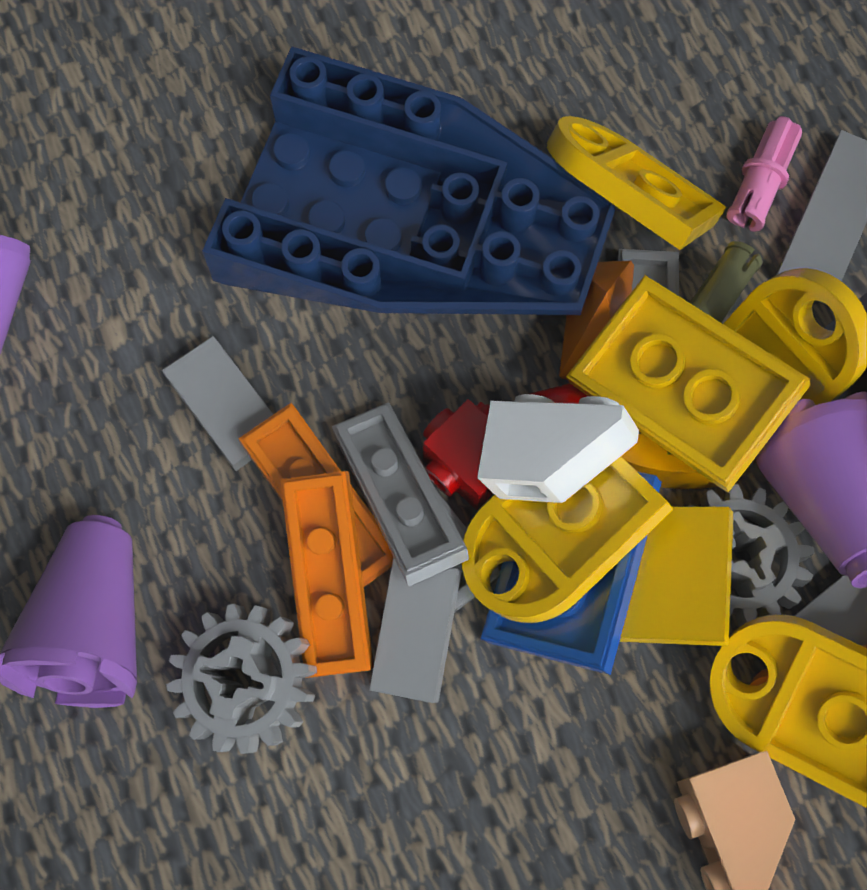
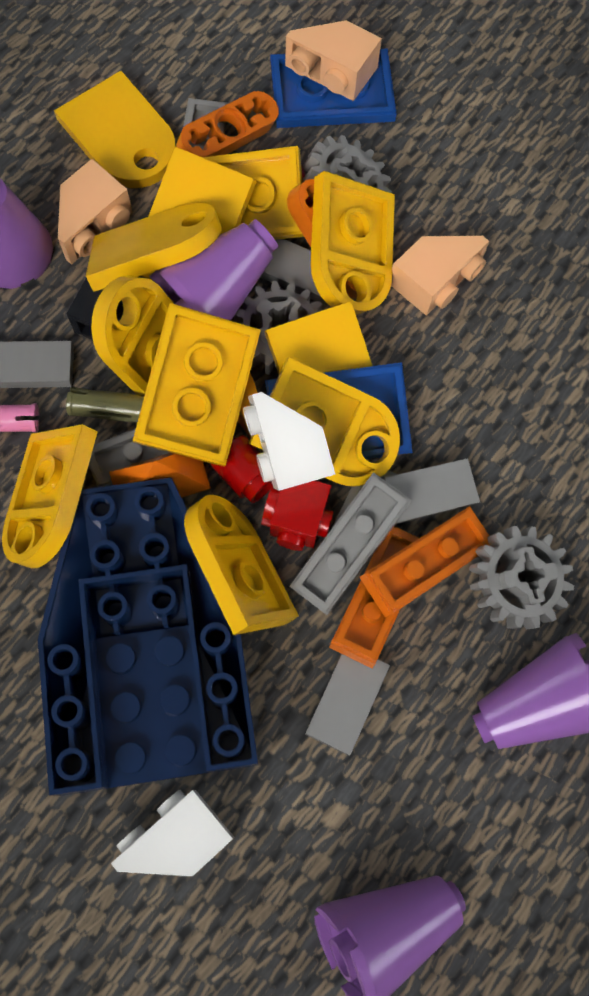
camera: 120 degrees left, 0 degrees up
none -> white slope [111,790,235,876]
none -> yellow tile [184,495,299,635]

